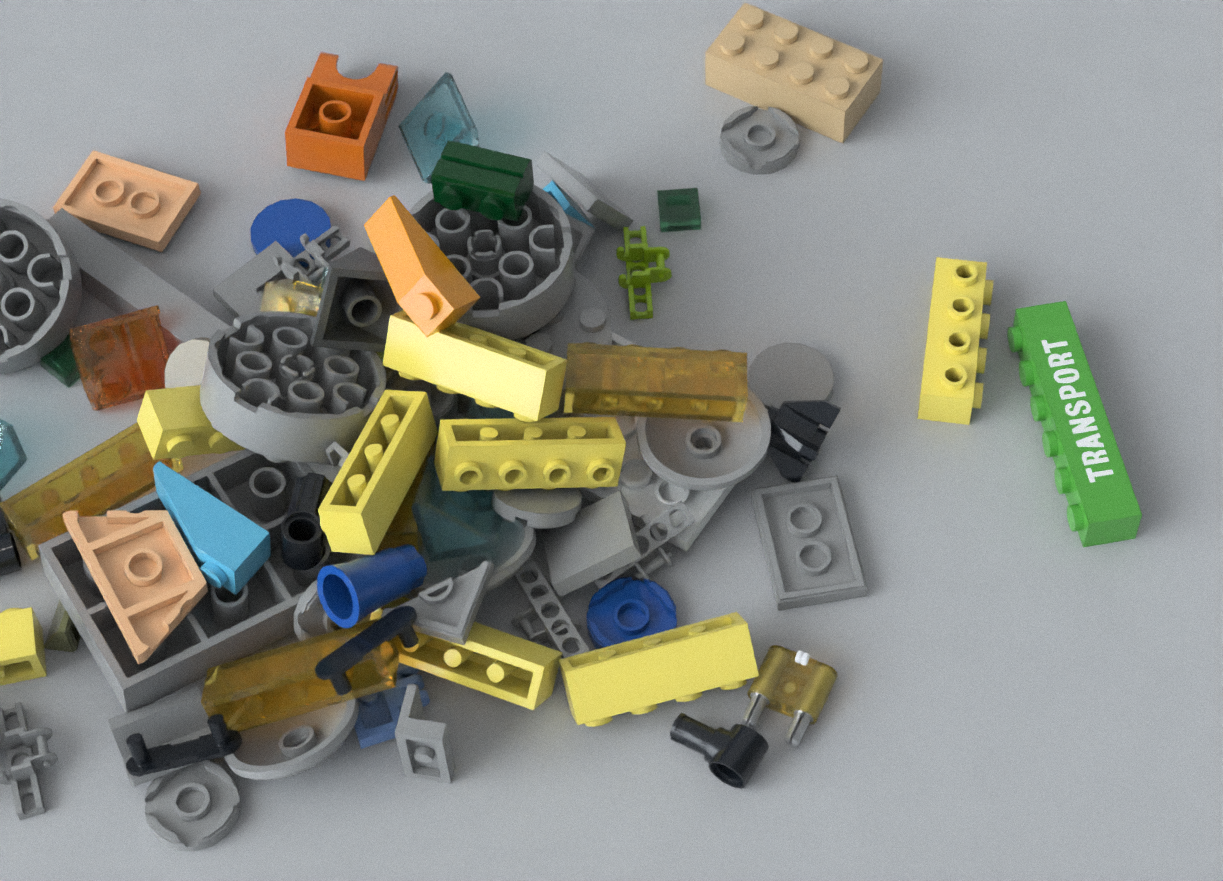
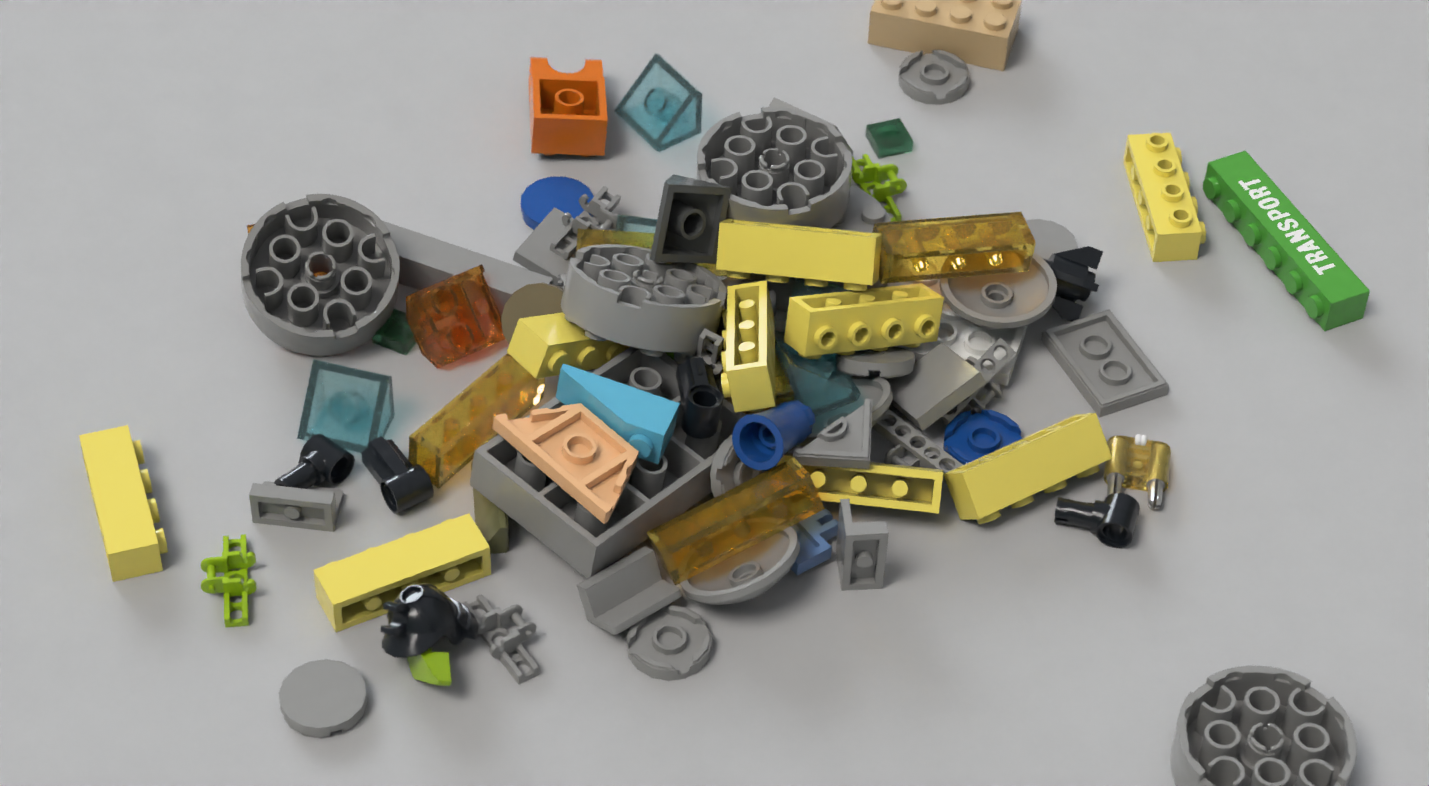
camera: 20 degrees left, 10 degrees down
light nougat plate [53,150,201,252] -> none
black piece [126,714,243,776] -> none
black piece [315,606,419,696] -> none
light orange slope [364,195,481,337] -> none
dark green brick [431,140,534,222] -> none

